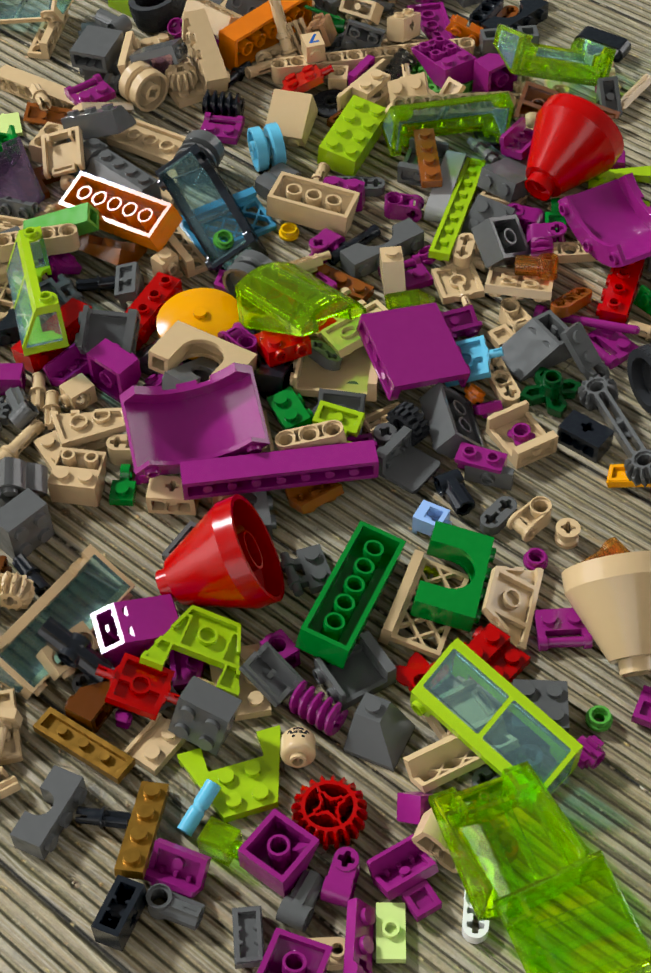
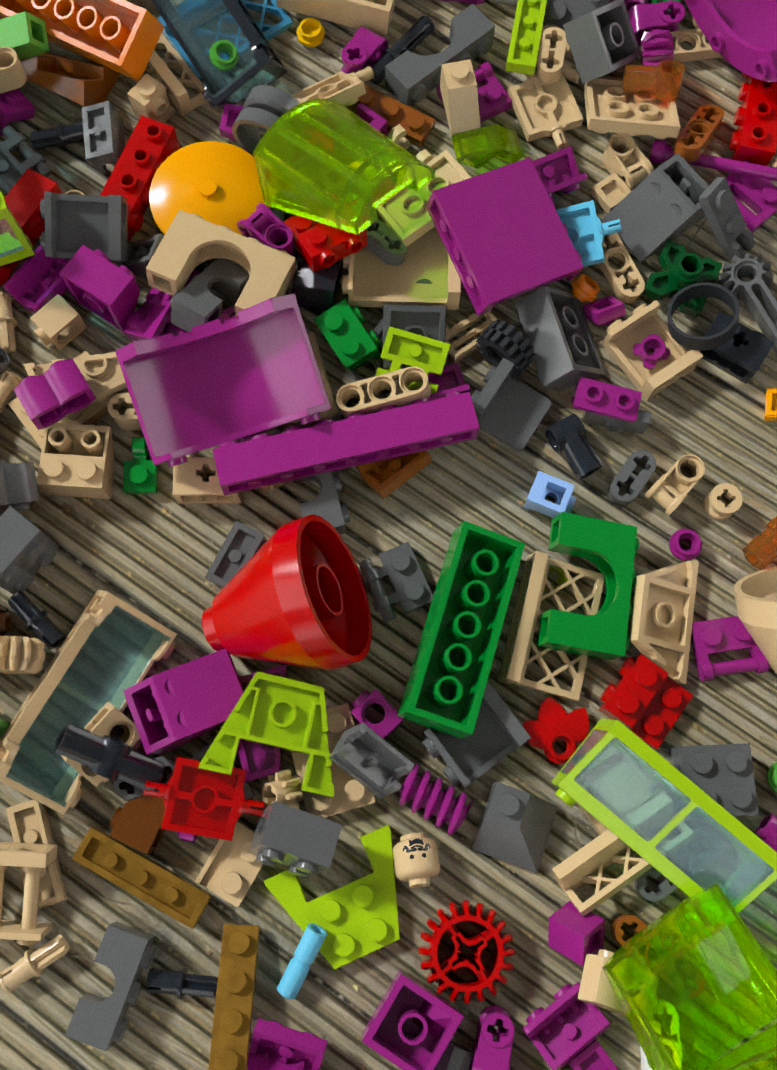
camera: 10 degrees left, 25 degrees up
tan axle [42,390,61,430] -> none
clear neon green brick [197,816,243,867] -> none
flat silver wheel [374,423,397,448] -> none
magenta plate [417,245,436,265] -> none
none -> magenta brick [14,358,96,430]
none -> black tyre [667,282,739,350]

